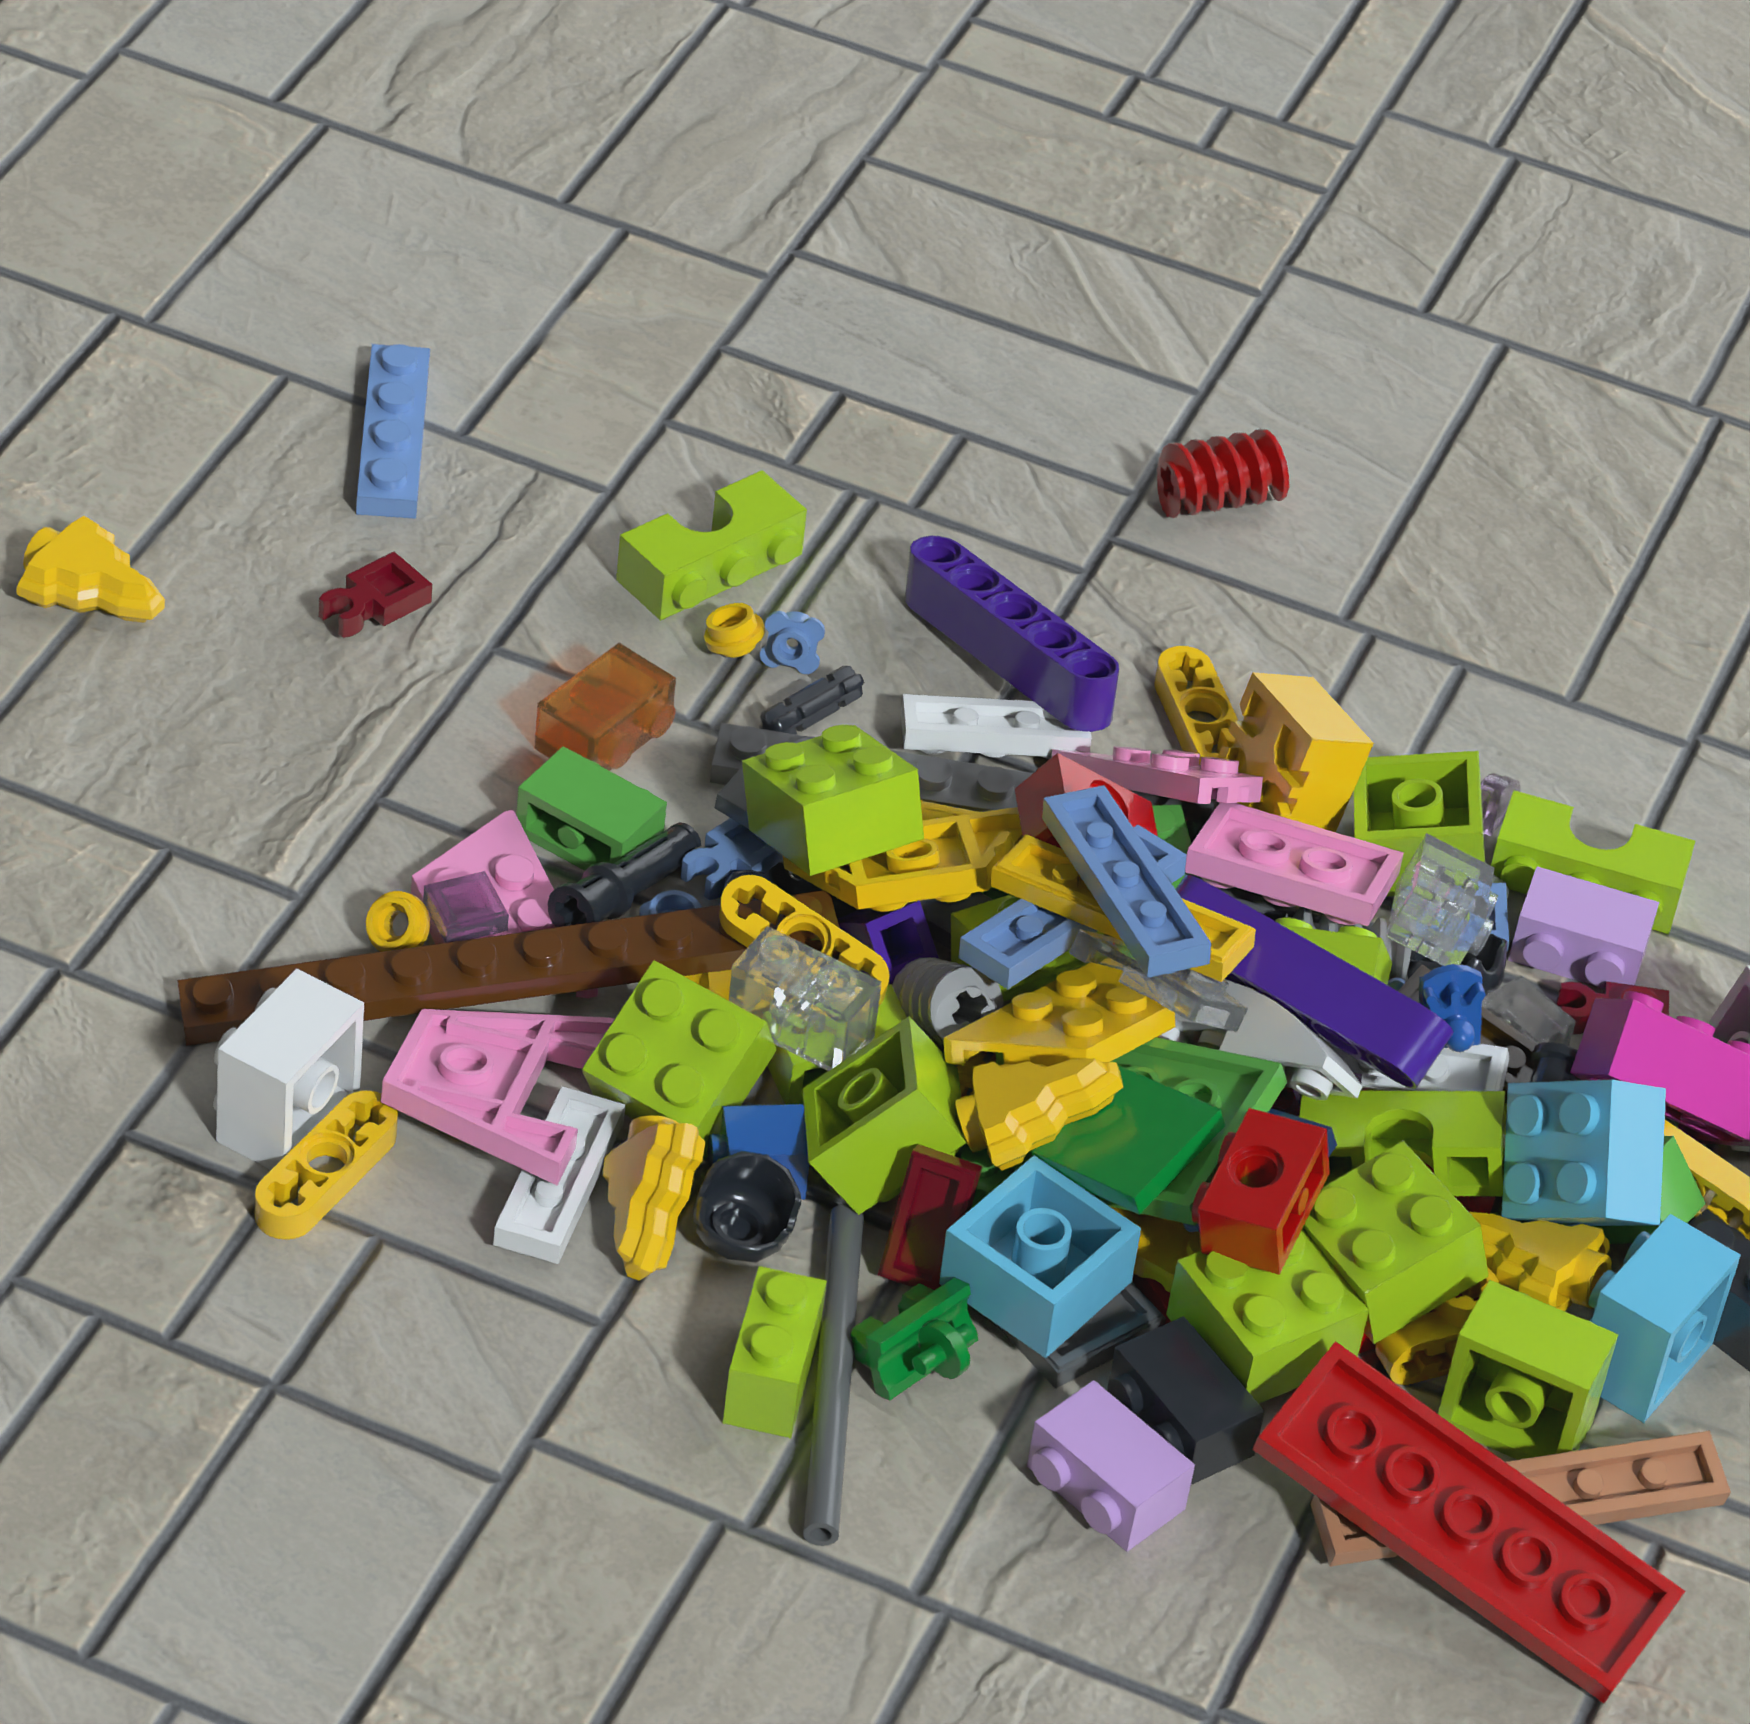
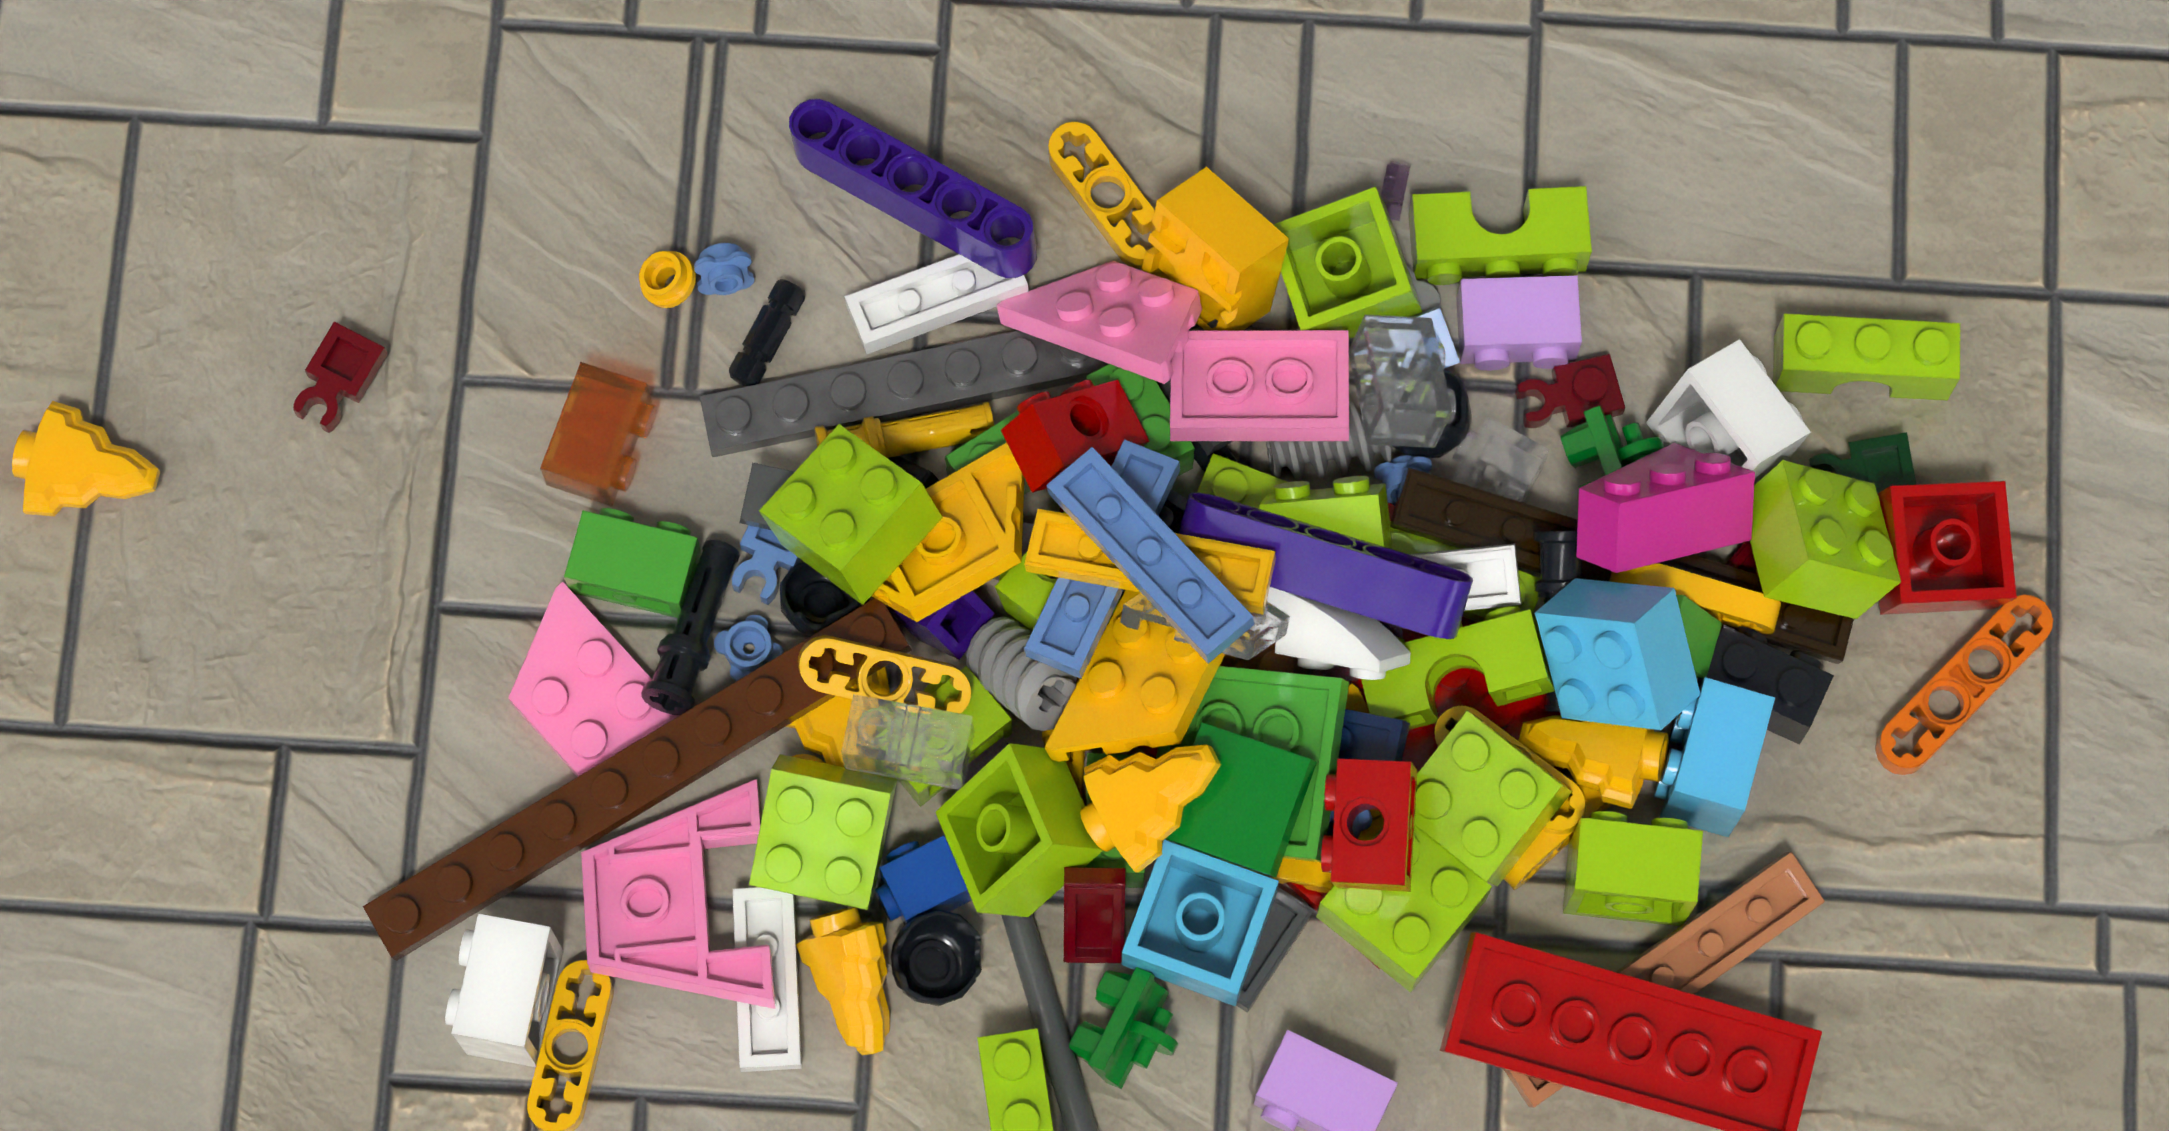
camera: 15 degrees left, 30 degrees up
medium blue plate [356,344,430,519] -> none
yellow plate [366,891,430,952] -> none
clear purple tile [423,871,509,943] -> none
lime arch [616,470,807,621] -> none
black brick [1107,1316,1265,1485] -> none
blue piece [1418,964,1486,1053] -> none

